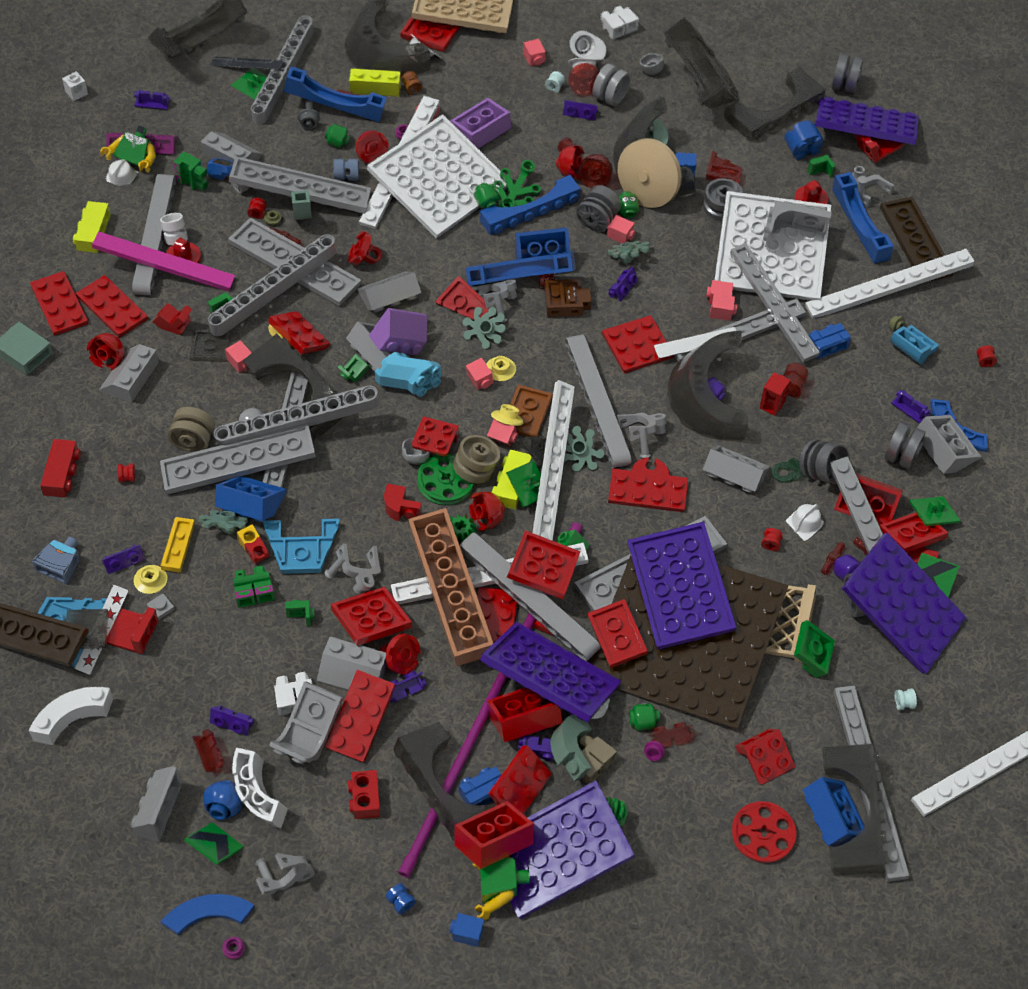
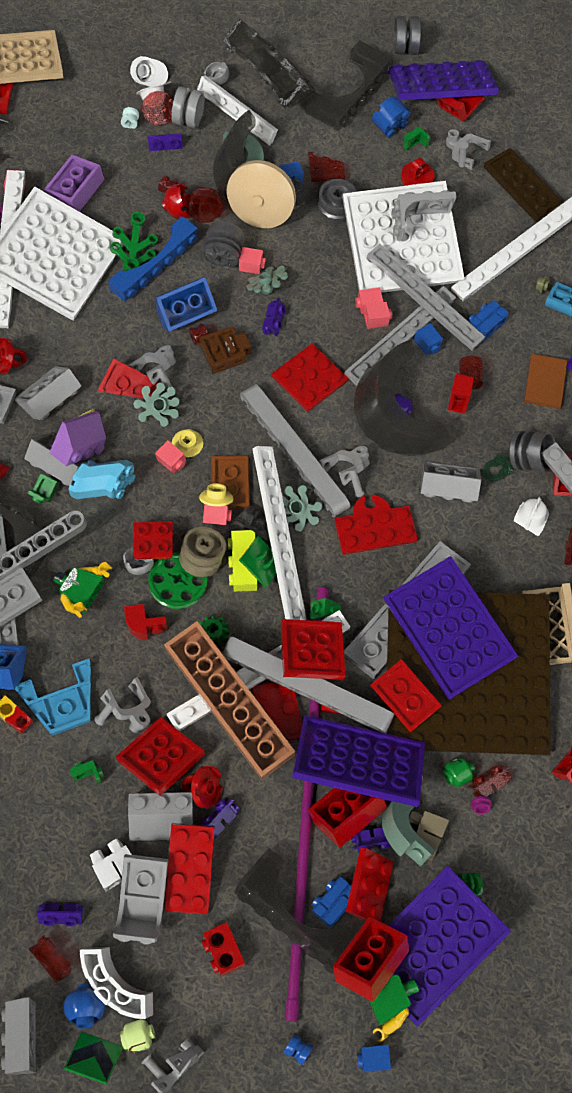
camera: 20 degrees left, 10 degrees up
green hips [233,565,275,608] -> none
blue arch [465,251,576,286] -> none
red cylinder [469,492,505,531] -> none
green head [474,183,499,209] -> none
coral brick [523,39,546,66] -> none
white hips [601,6,639,40] -> none
green head [618,191,639,218] -> none
white sticker [654,327,740,358] -> none
red wheel [761,528,783,552] -> none
blue arch [832,172,894,264] -> none
none -> torso [54,562,112,618]
none -> yellowish green head [120,1019,155,1053]
none -> white tile [197,75,278,145]
none -> blue brick [414,323,443,356]
none -> dark orange tile [524,354,567,409]

